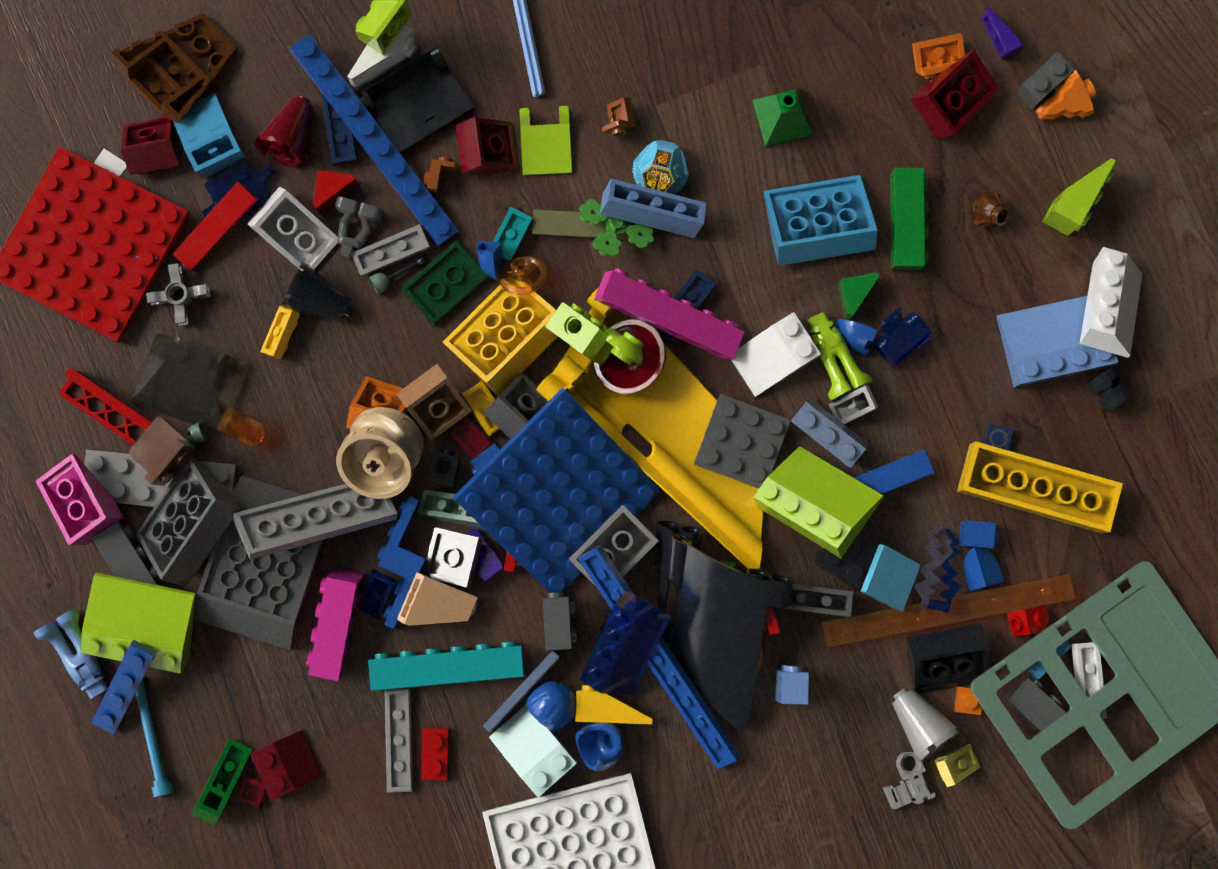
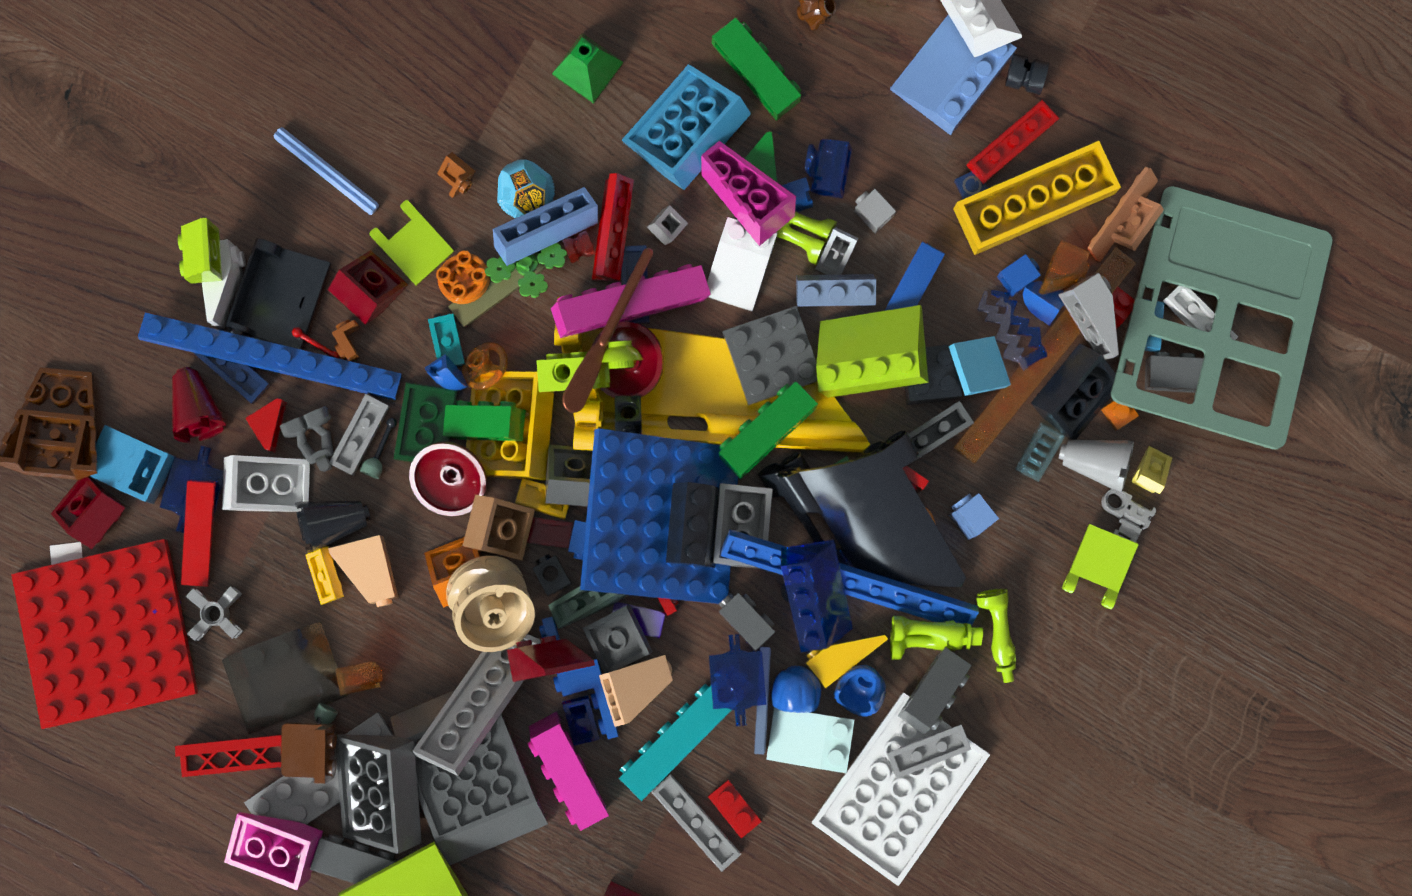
camera: 40 degrees left, 0 degrees up
none -> red hinge [292,327,340,359]
none -> light nougat slope [328,535,398,607]
none -> dark red dish [409,442,487,516]
none -> orange tile [436,250,490,304]
none -> green brick [443,401,526,441]
none -> dark red slope [507,635,595,682]
none -> clear red wheel [562,230,595,264]
none -> copper piece [562,248,653,413]
none -> red fence [592,173,634,281]
none -> black brick [614,396,642,434]
none -> light grey plate [647,205,688,245]
none -> black slope [666,482,719,568]
none -> dark pink wedge [701,141,796,246]
none -> clear blue plate [709,634,767,726]
none -> green brick [719,382,818,480]
none -> light grey brick [854,189,896,234]
none -> light grey plate [886,724,971,779]
none -> lime piece [890,616,983,660]
none -> dark grey brick [898,647,972,734]
none -> red tile [966,100,1060,184]
none -> lime piece [976,589,1016,683]
none -> clear light blue slope [1016,422,1065,482]
none -> clear orange slope [1038,240,1090,295]
none -> light grey slope [1058,273,1119,359]
none -> lime flag [1062,524,1138,609]
none -> nougat bracket [1088,166,1164,262]

